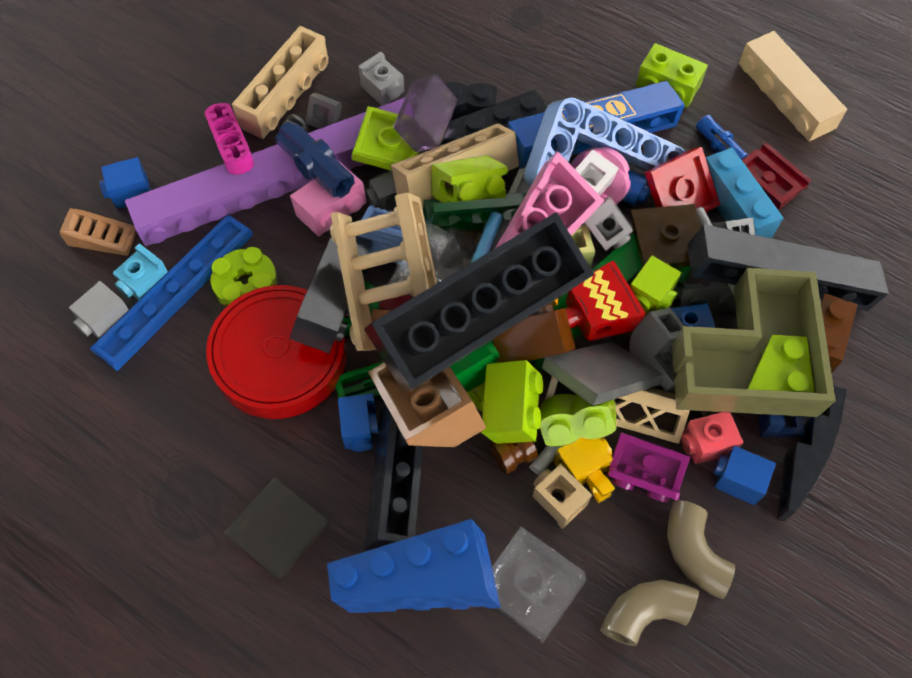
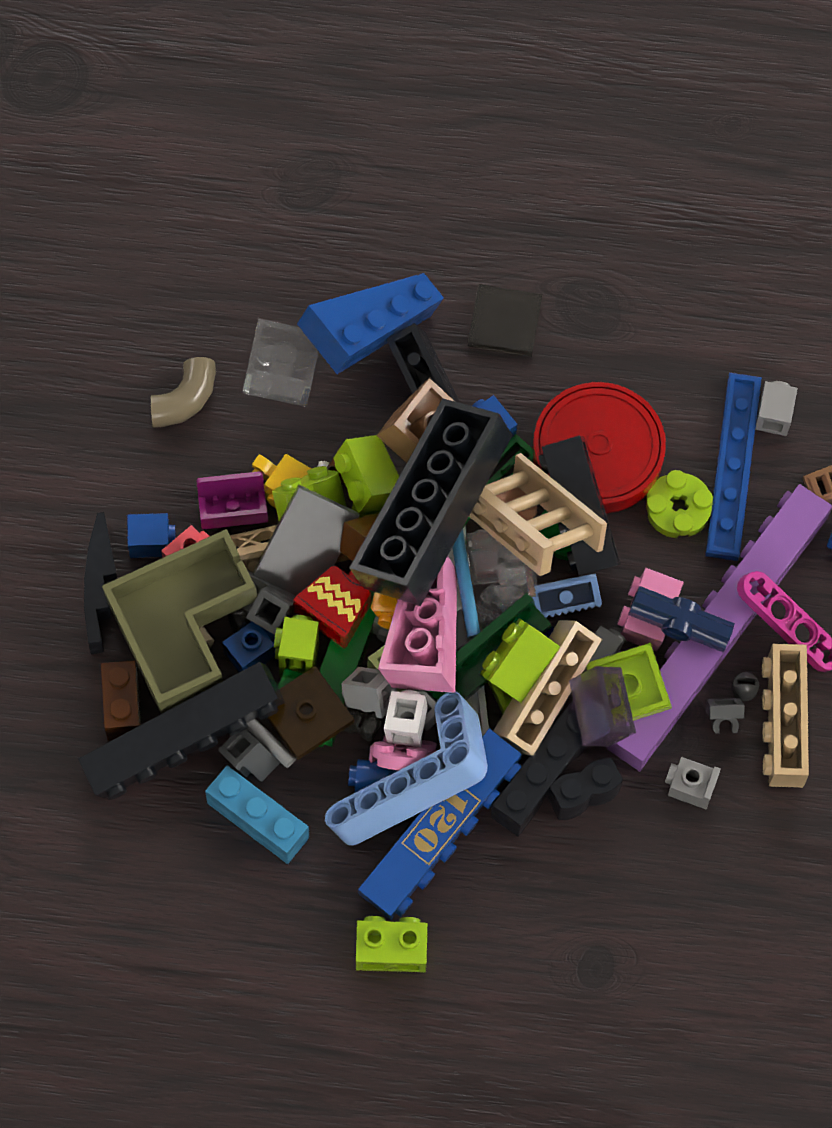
camera: 150 degrees right, 5 degrees up
medium azure brick [113,243,168,300] -> none
tan brick [532,464,592,529] -> none
plate [644,147,721,212] -> none
dark tan cylinder [667,500,735,599] -> none
blue pin [696,114,748,160] -> none
tan brick [739,31,847,142] -> none
dark red plate [742,143,812,210] -> none
lime wing [747,335,815,393] -> none

